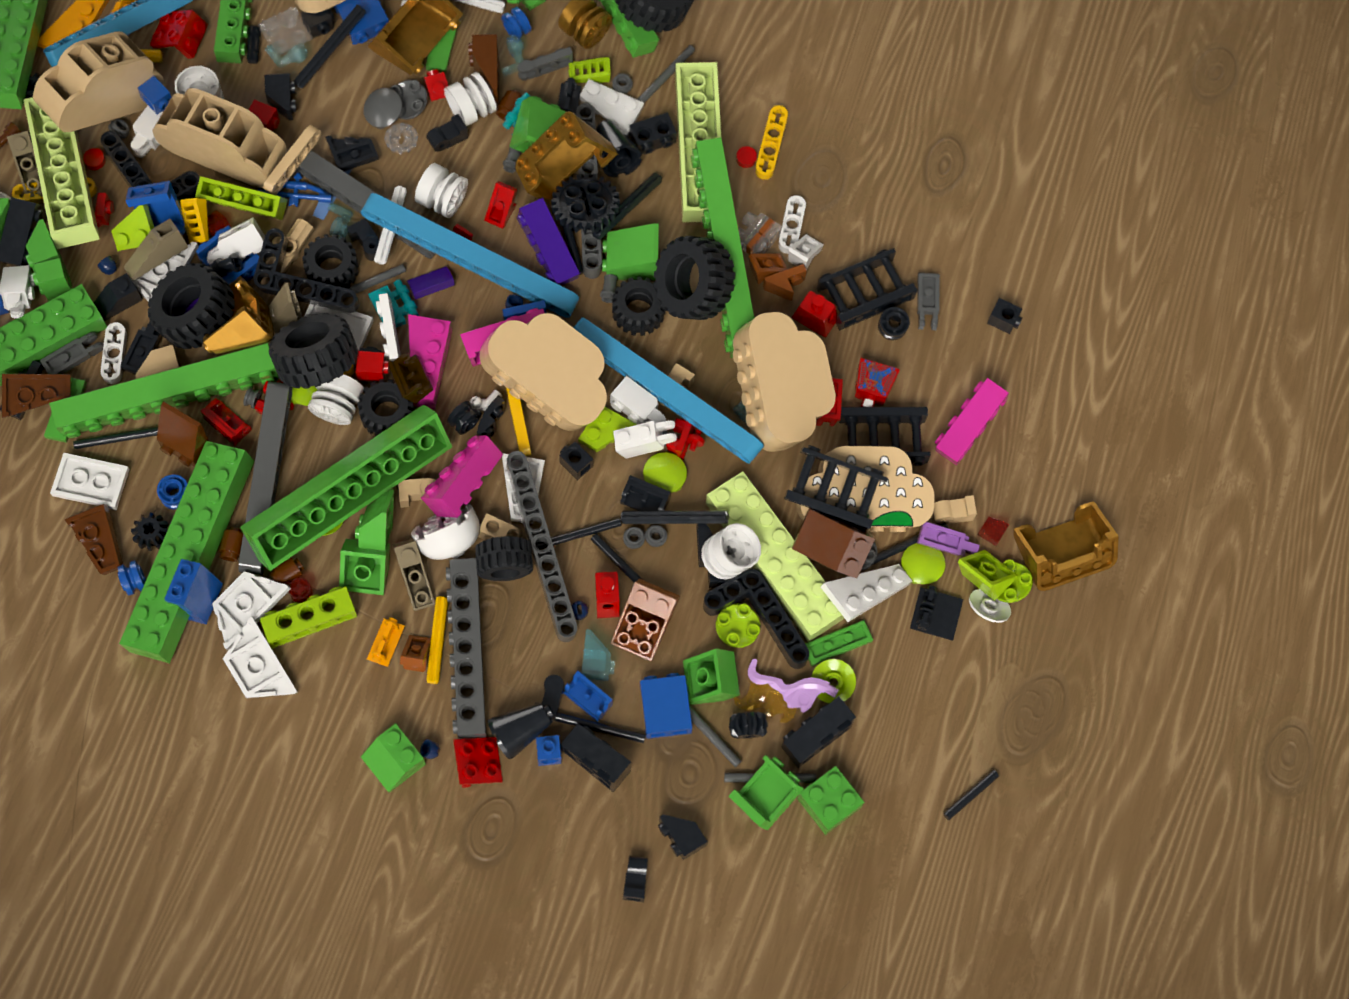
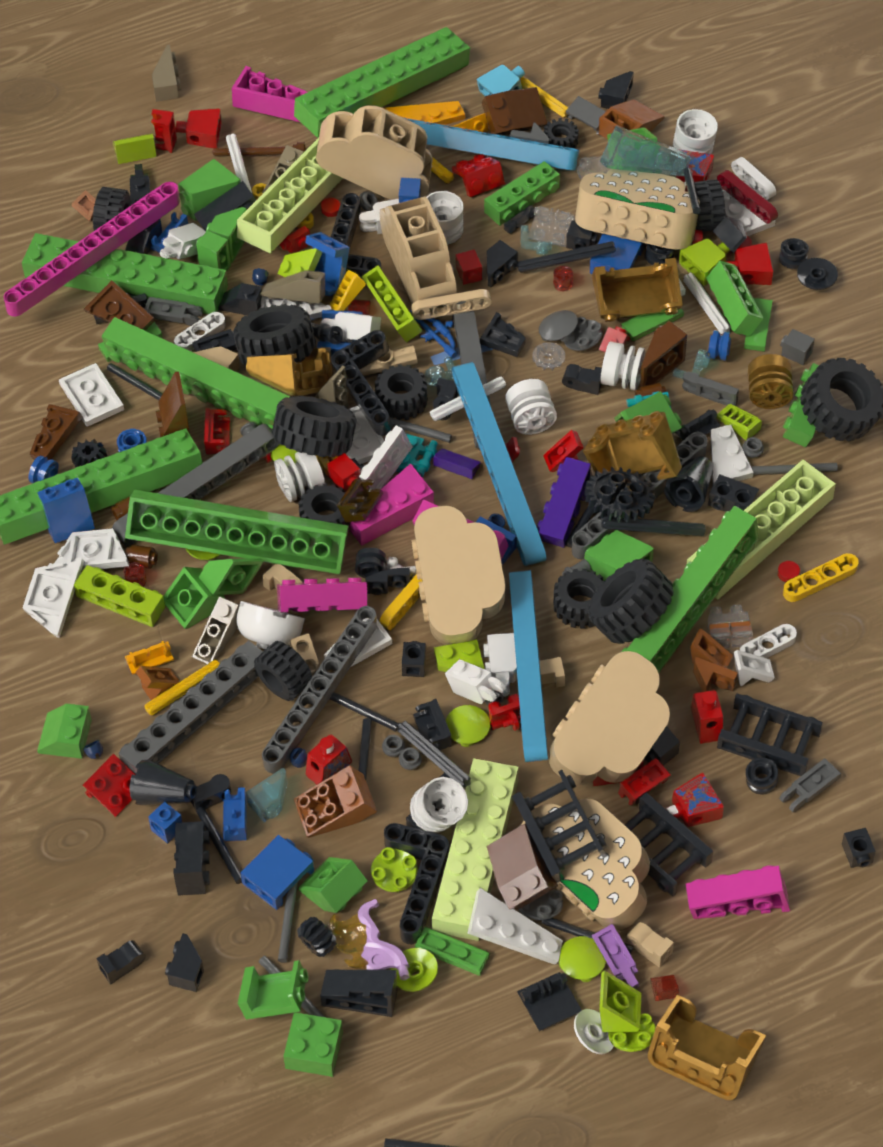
camera: 55 degrees right, 15 degrees down
none -> clear red wheel [553,266,574,292]

